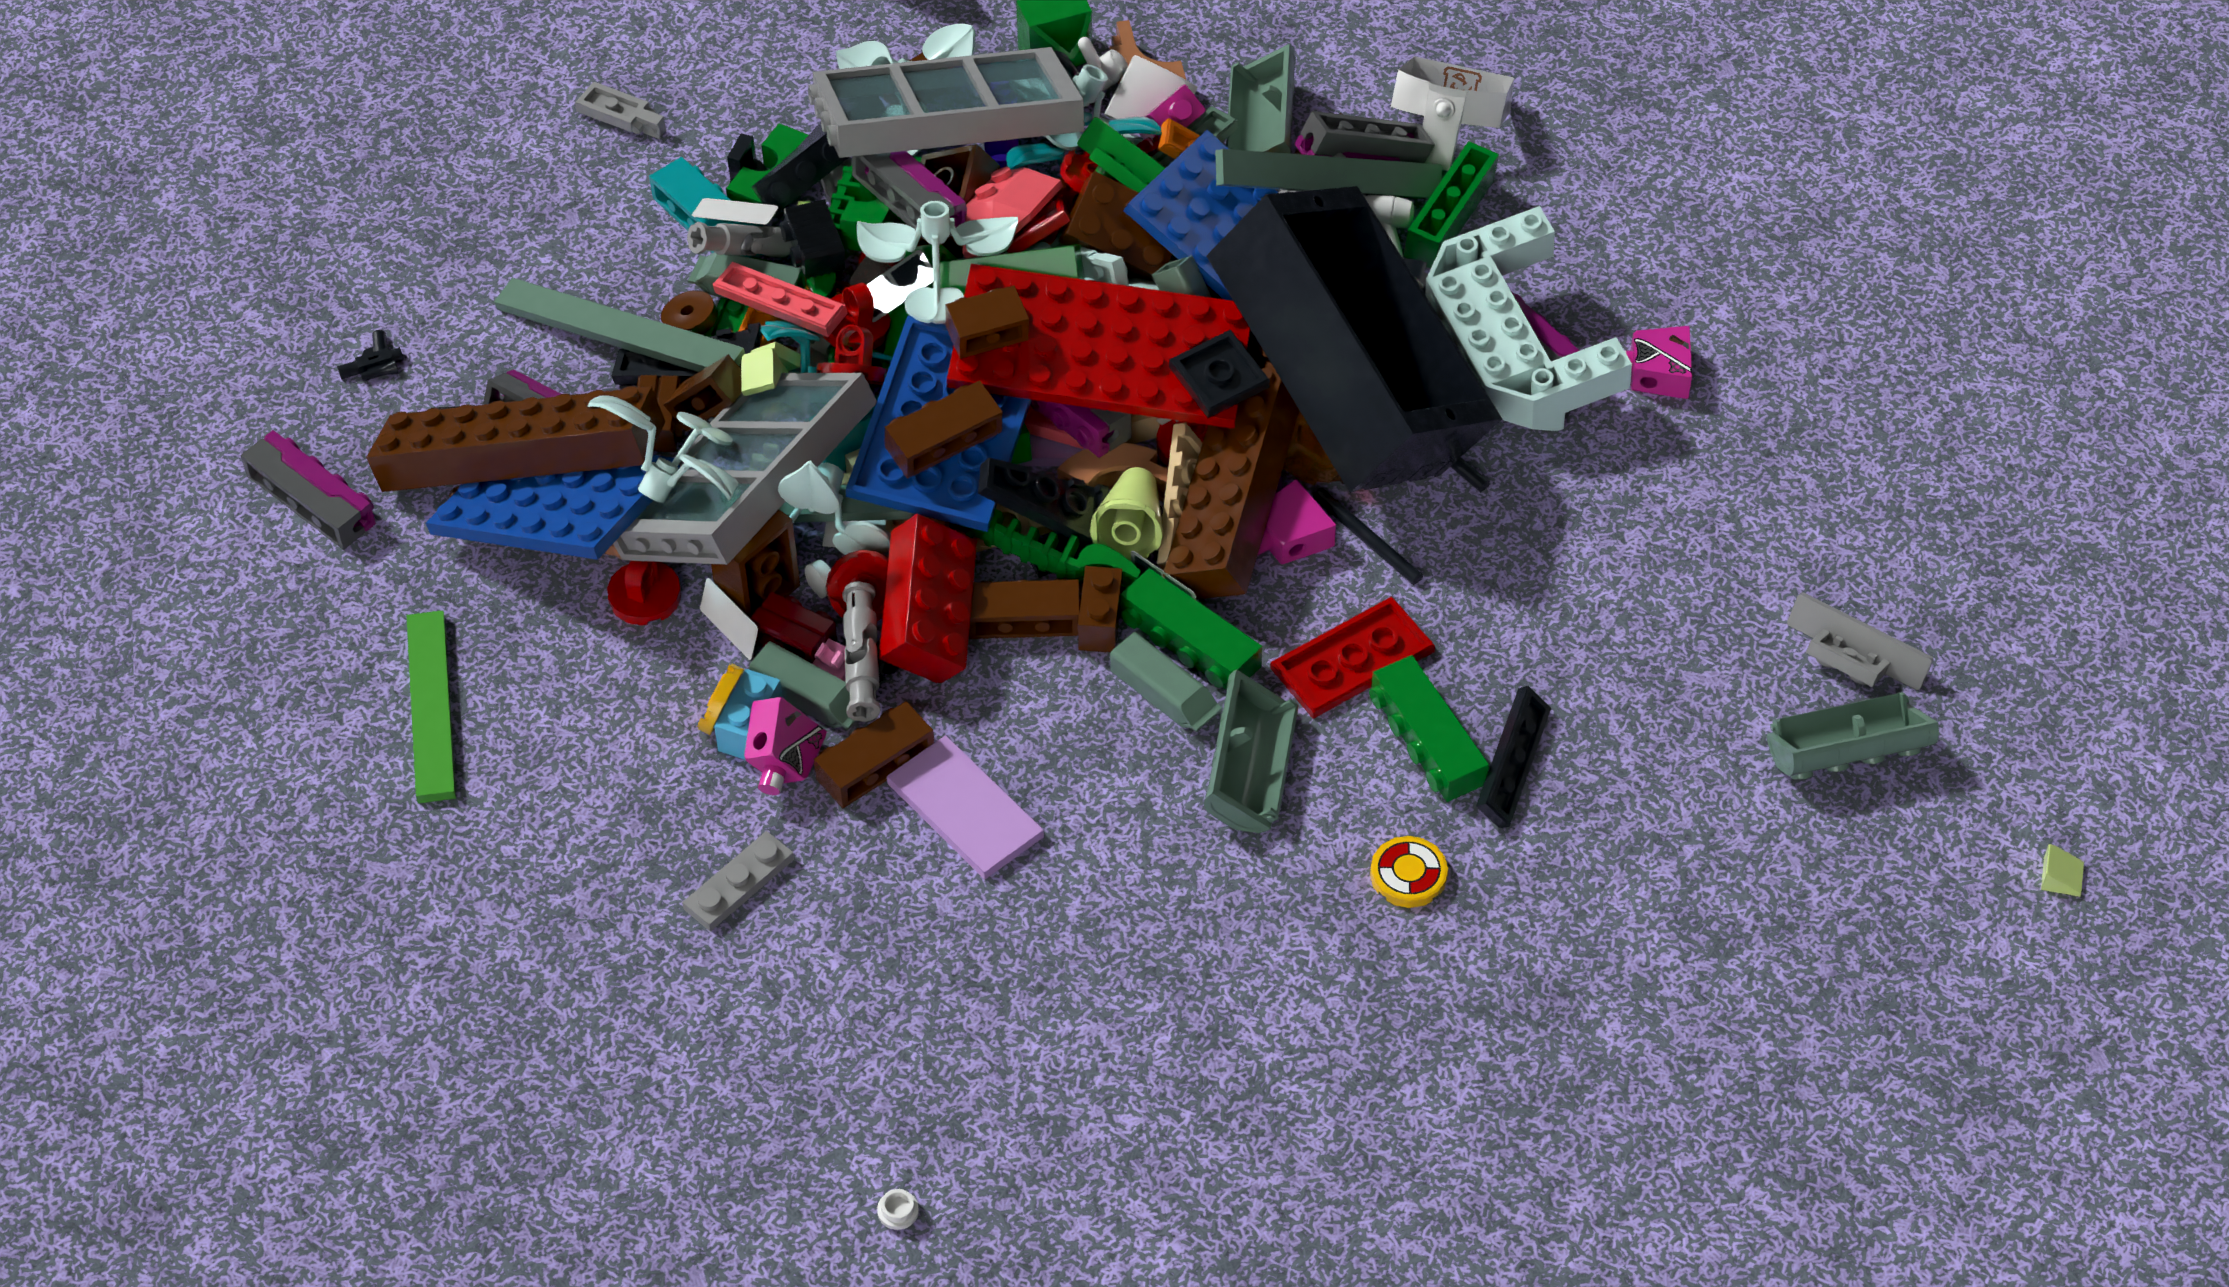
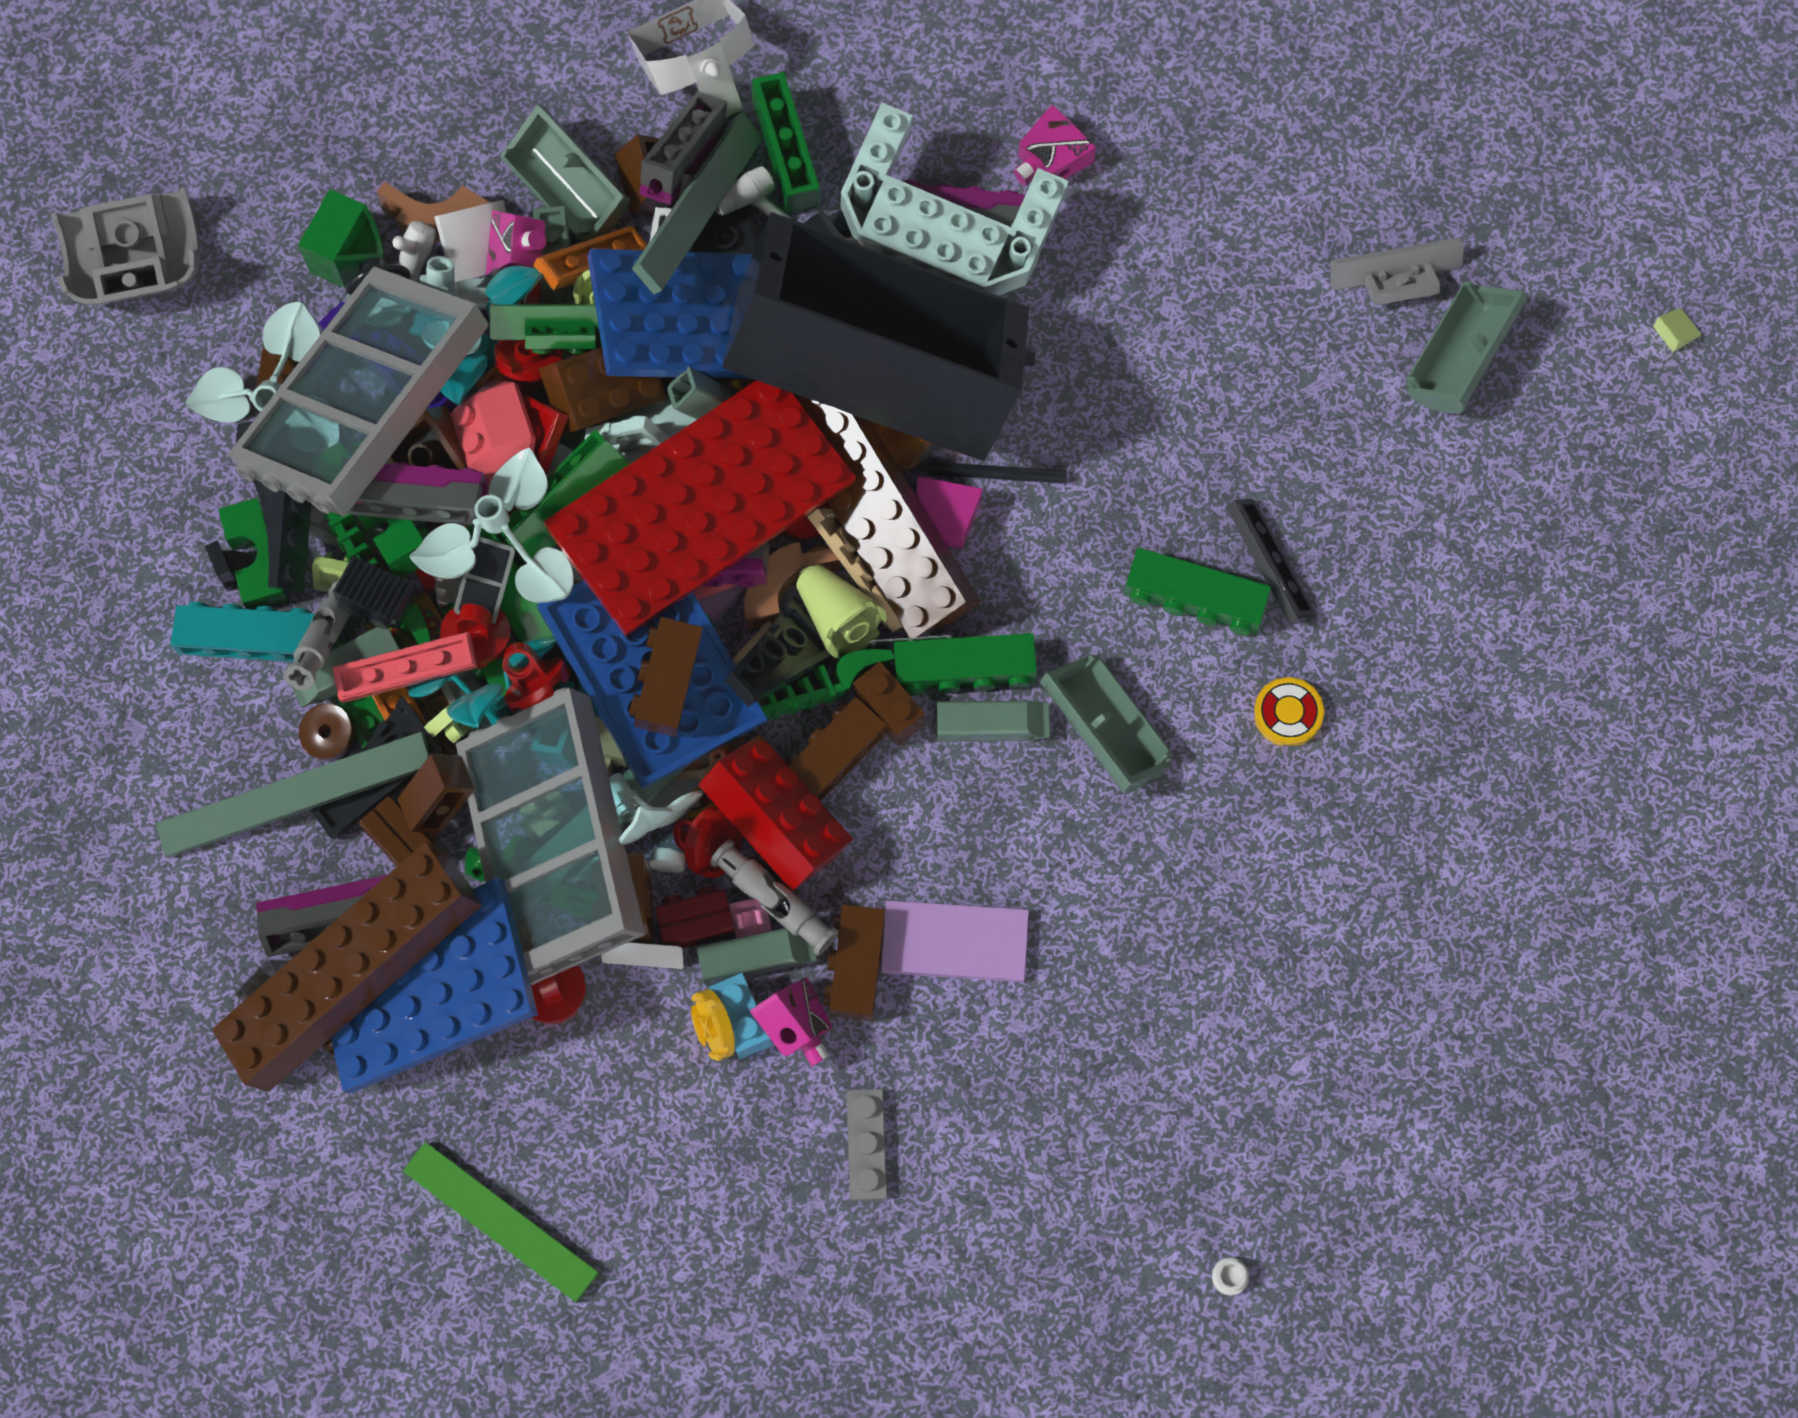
camera: 45 degrees left, 20 degrees up
dark grey piece [241,430,376,550] -> none
black piece [337,330,404,382] -> none
light grey hinge [575,82,667,139] -> none
light aqua plant [588,396,738,503] -> none
white sticker [692,198,778,224] -> none
yellowish green slope [741,347,784,396] -> none
reddish brown brick [945,285,1029,359] -> none
black tile [1169,329,1270,418] -> none
red tile [1270,596,1435,719] -> none

